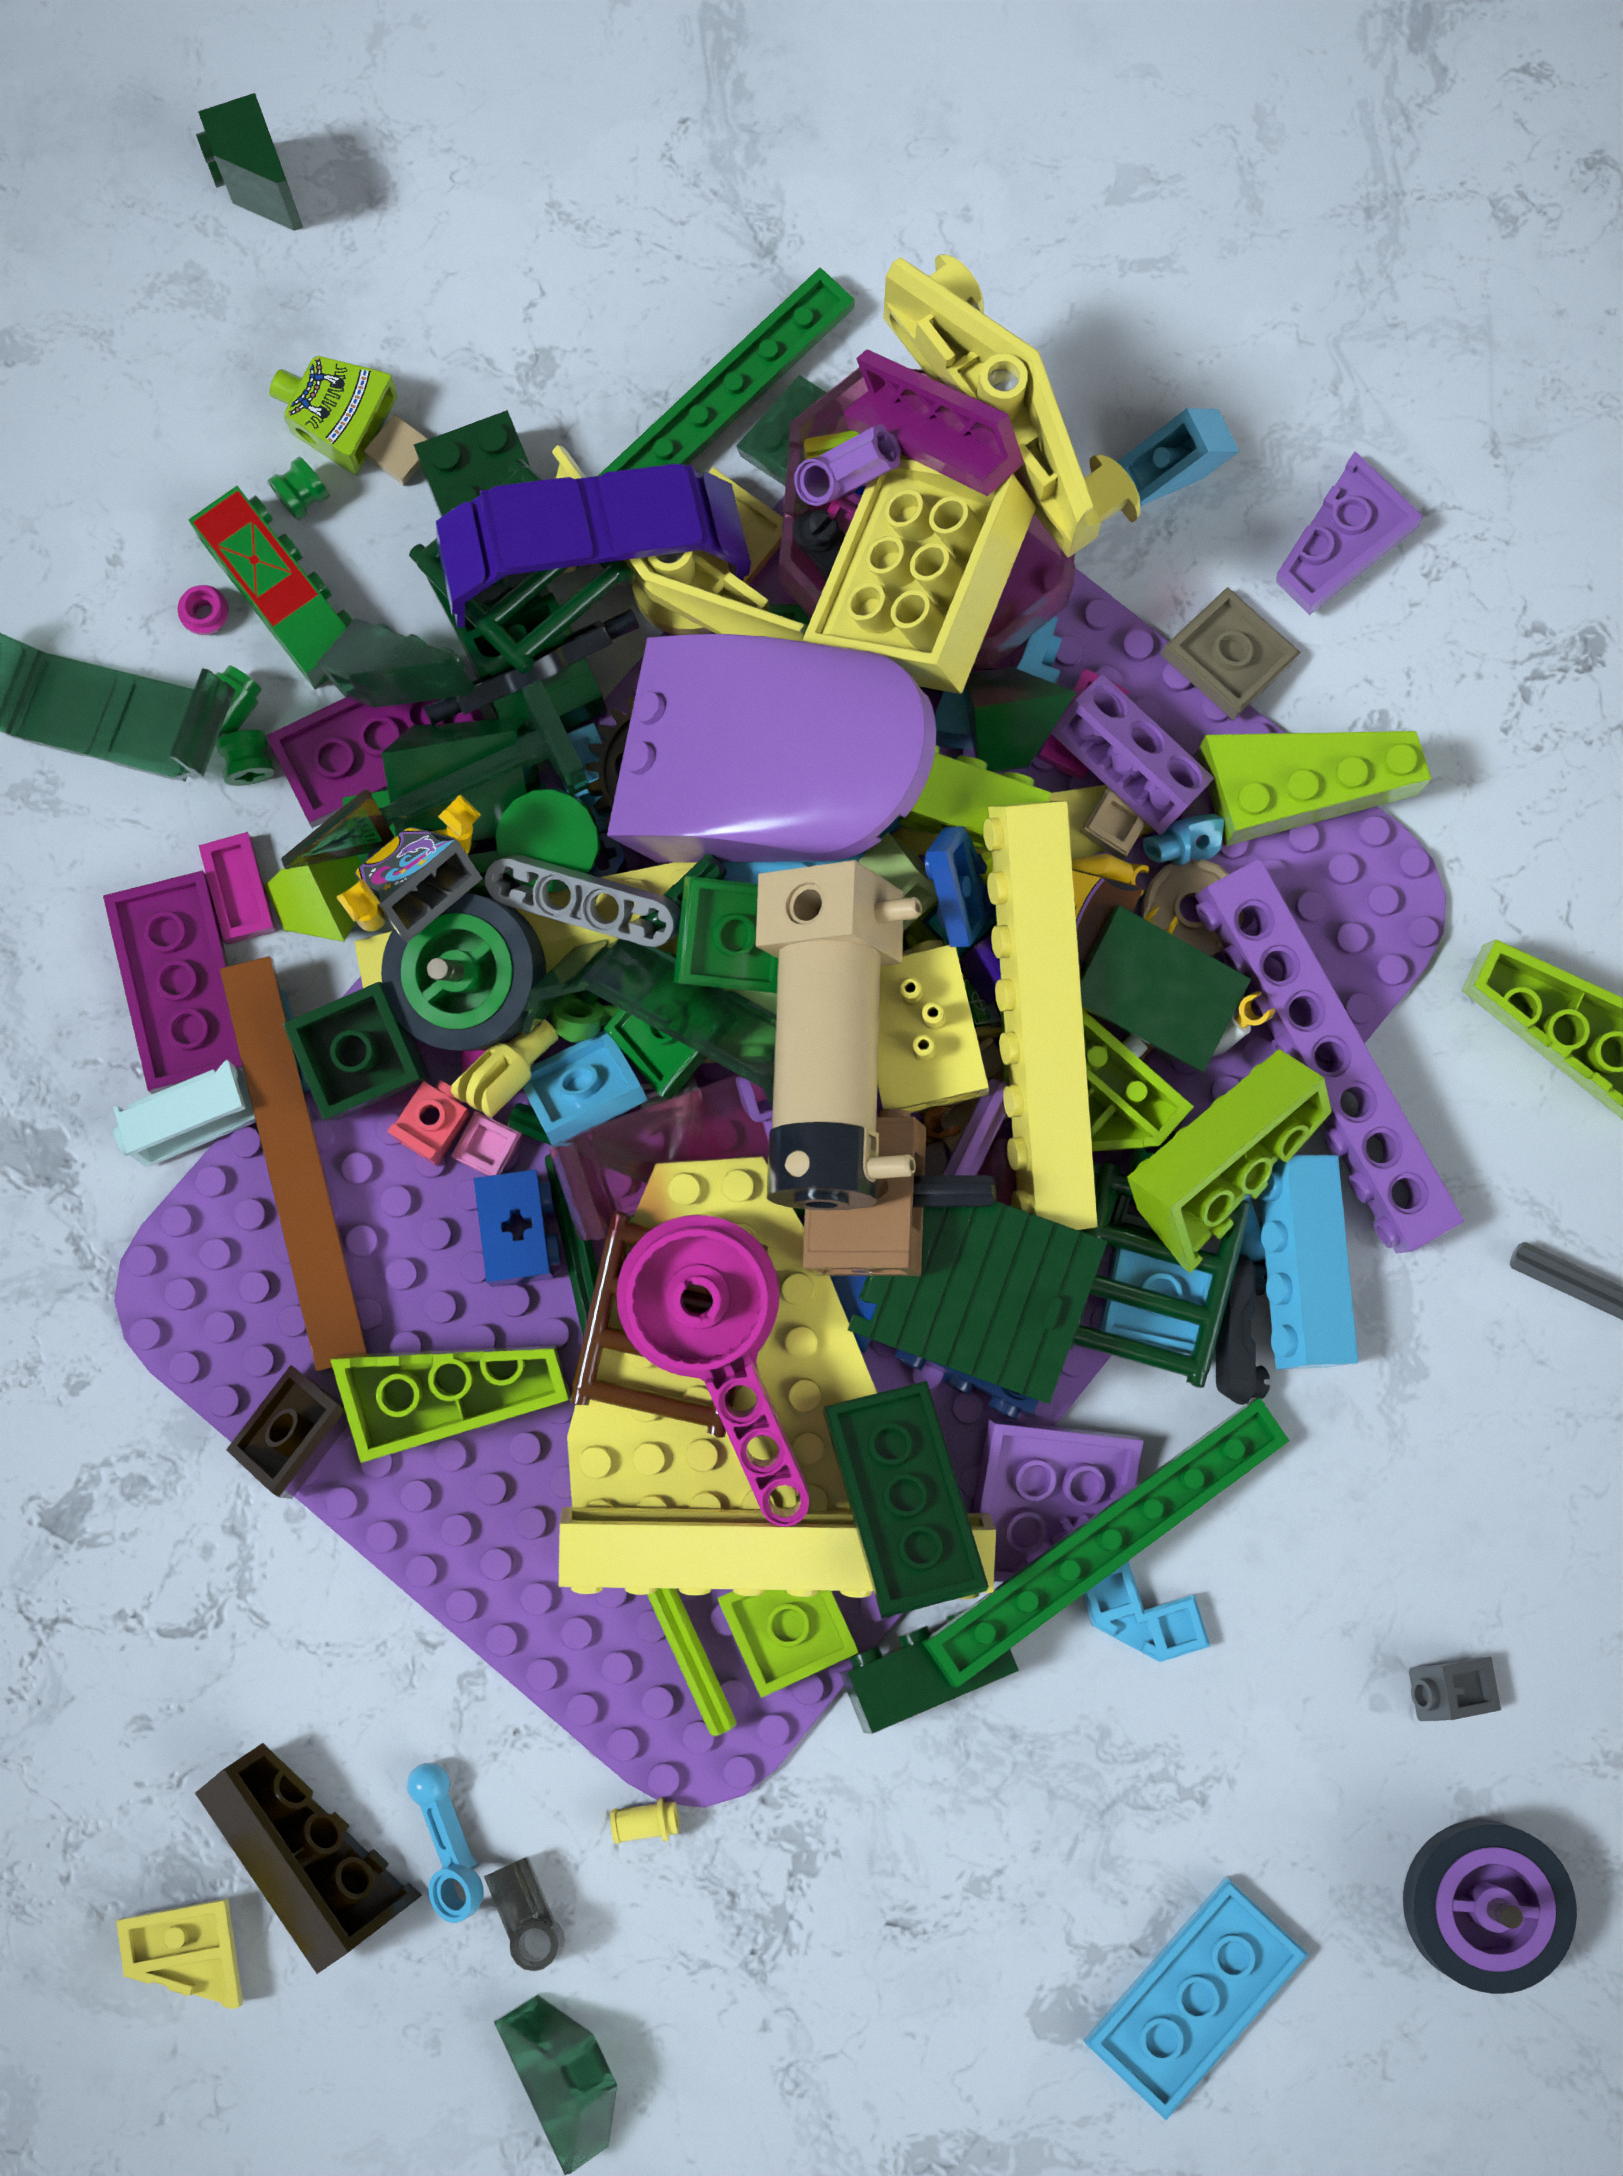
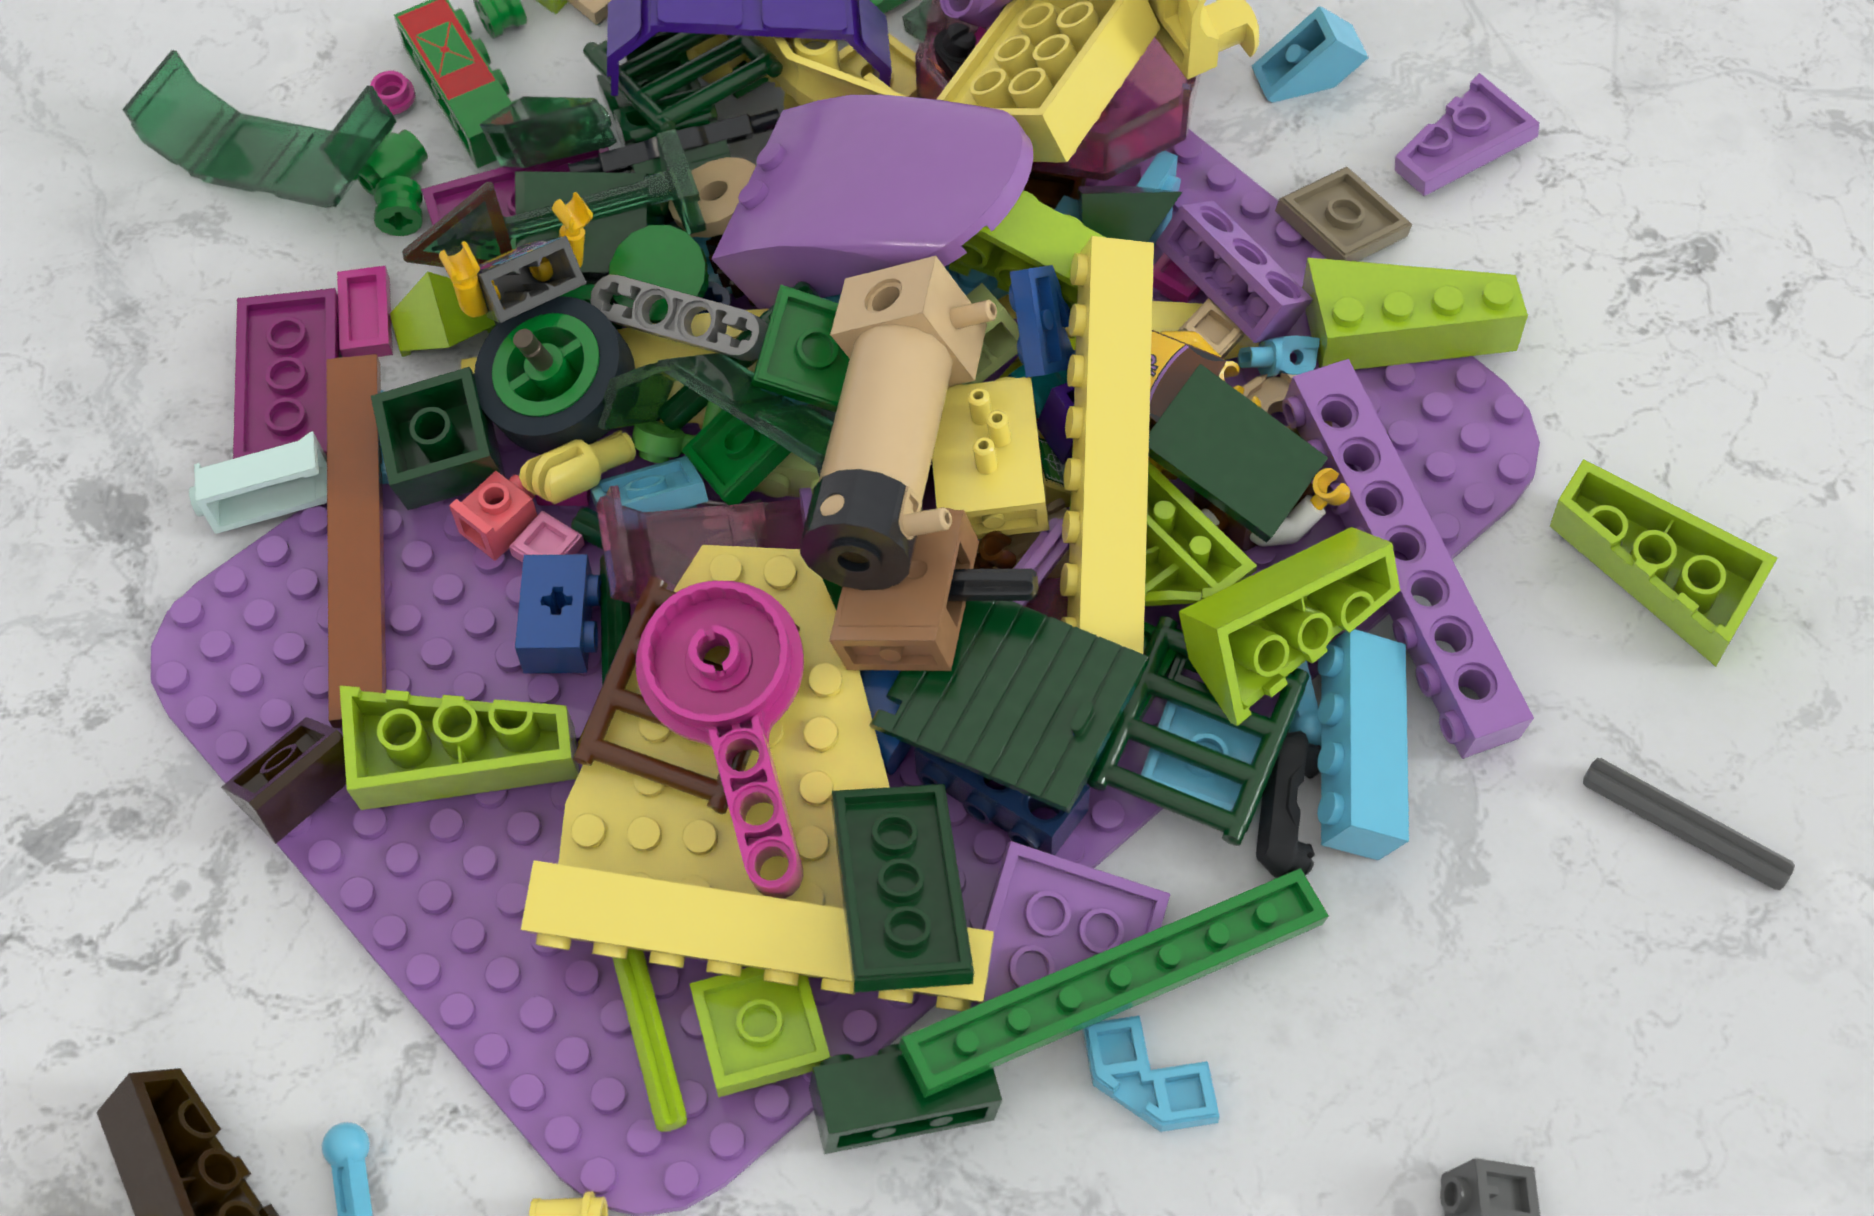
camera: 15 degrees right, 20 degrees down
none -> tan tile [668,157,756,238]

